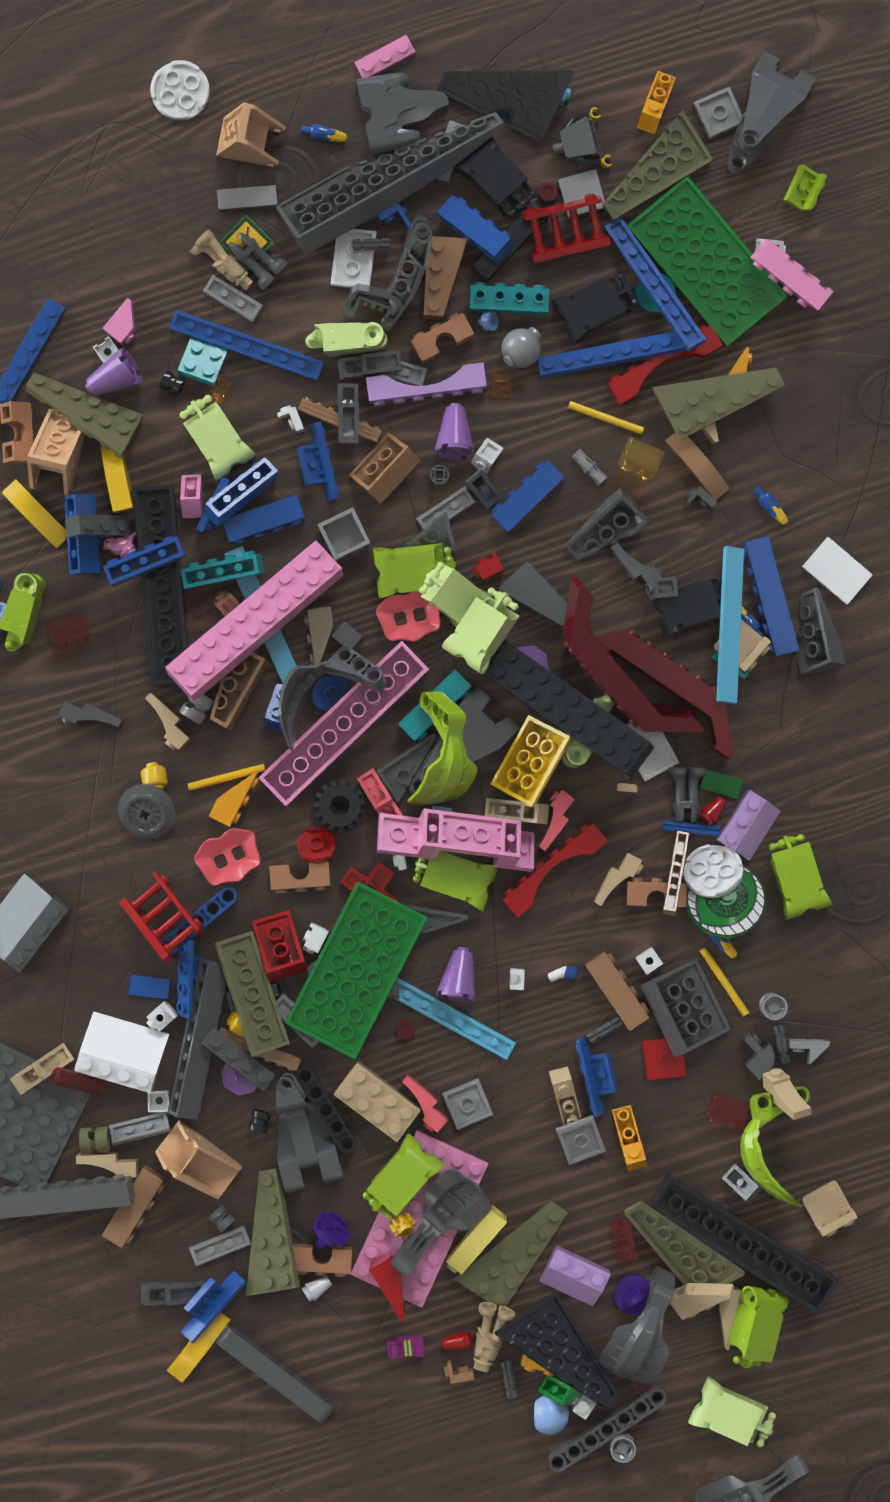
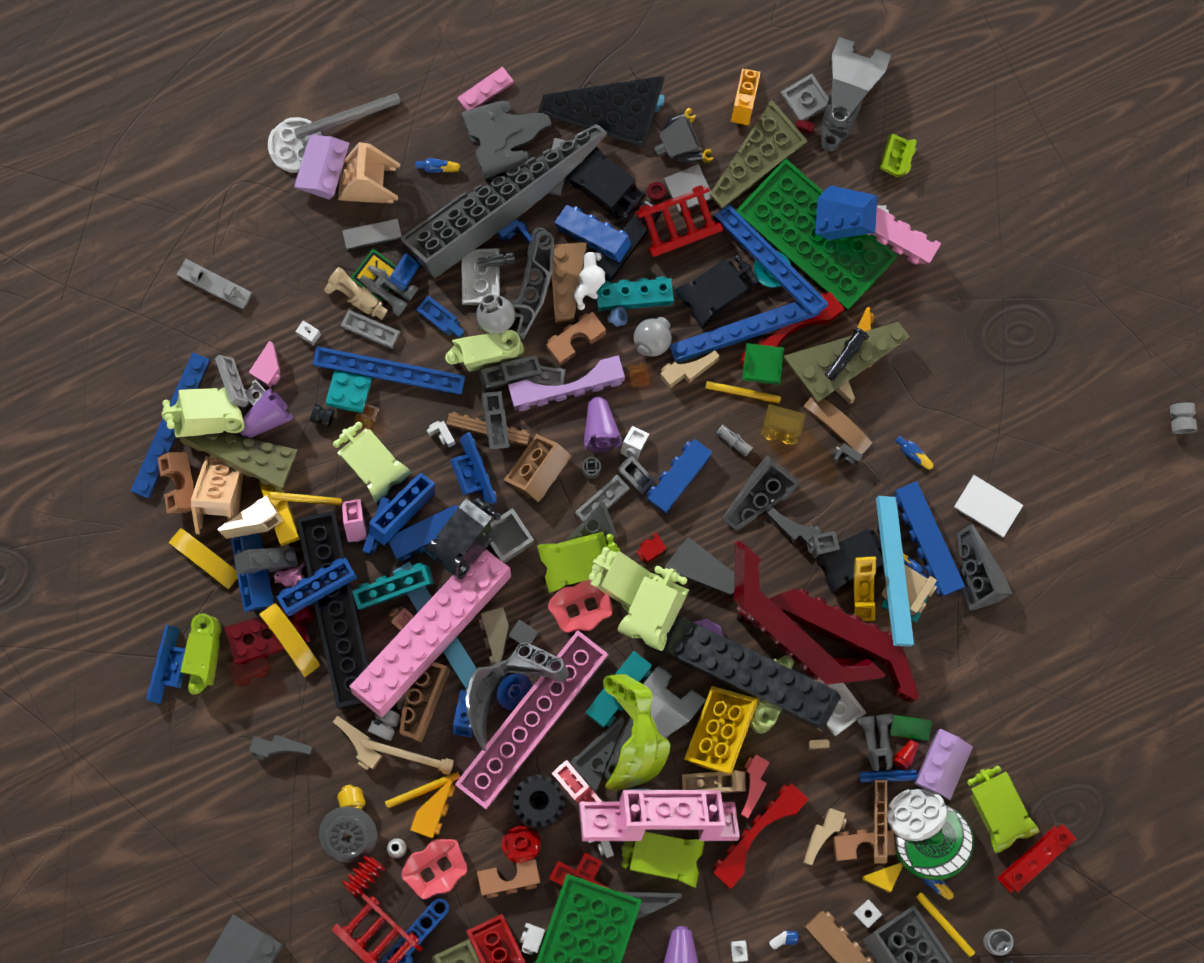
camera: 10 degrees left, 10 degrees down
none -> yellowish green piece [161,387,244,437]
none -> light grey hinge [177,259,253,310]
none -> light grey tile [215,355,249,407]
none -> slope [218,496,284,539]
none -> dark red hinge [224,605,314,665]
none -> yellow slope [259,603,320,677]
none -> yellow bar [267,492,342,506]
none -> light grey axle [294,93,400,139]
none -> lavender slope [294,135,349,200]
none -> white piece [296,321,321,346]
none -> red piece [342,856,386,899]
none -> tan piece [361,739,454,775]
none -> white cone [387,839,407,858]
none -> blue tile [388,253,421,291]
none -> blue hinge [416,295,465,338]
none -> black piece [425,498,501,579]
none -> light grey brick [476,294,515,334]
none -> white piece [573,252,605,310]
none -> tan slope [660,351,719,389]
none -> green piece [742,343,784,385]
none -> dark red tile [795,120,815,133]
none -> blue wedge [815,185,878,240]
none -> black pin [824,327,869,382]
none -> yellow slope [854,556,876,622]
none -> yellow slope [862,863,902,893]
none -> red fence [997,824,1076,893]

